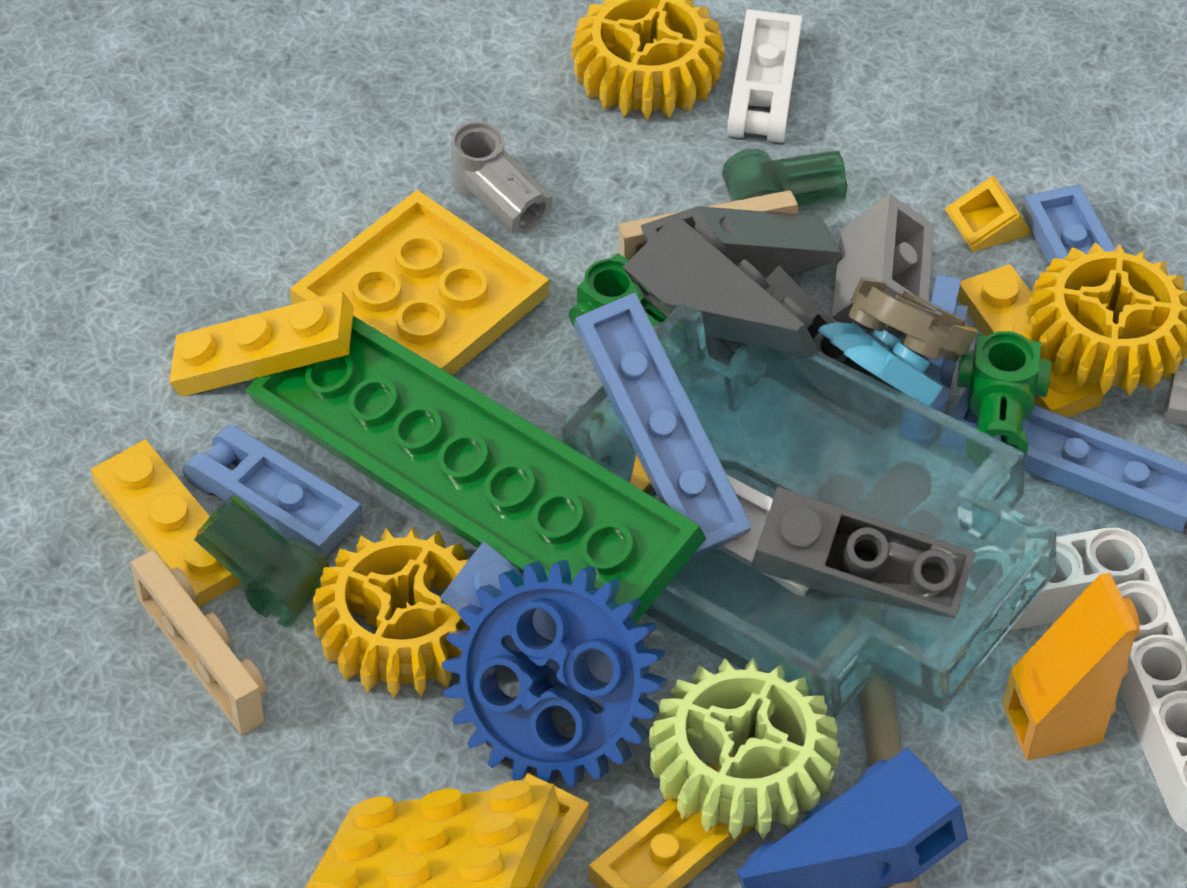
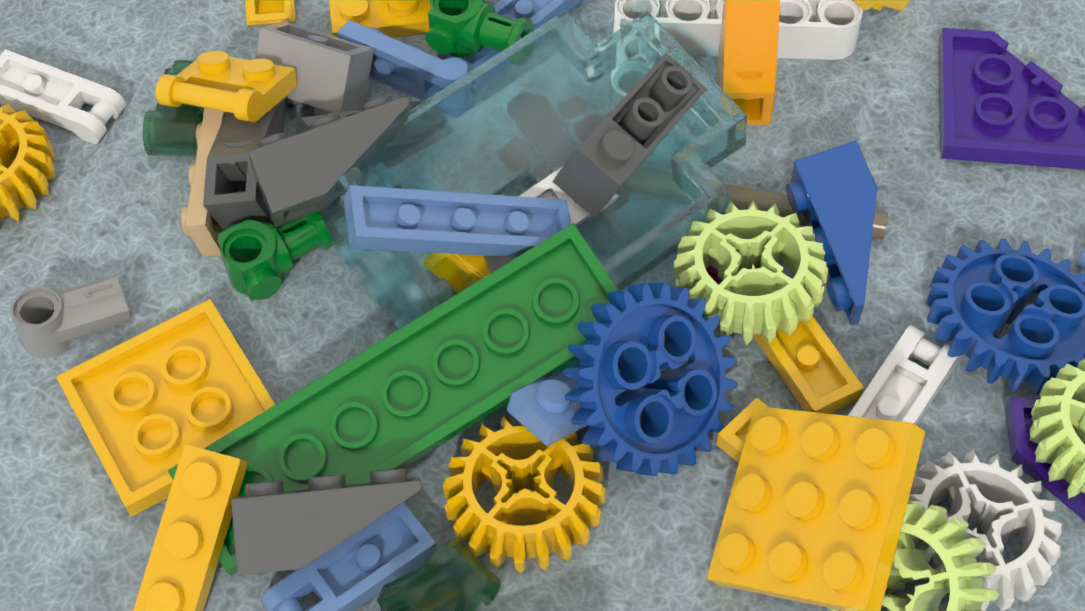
camera: 70 degrees left, 5 degrees up
medium azure plate [817,322,943,409] -> none
dark tan plate [848,277,977,361] -> none
none -> yellow plate [155,51,297,123]
none -> dark grey slope [231,468,422,576]

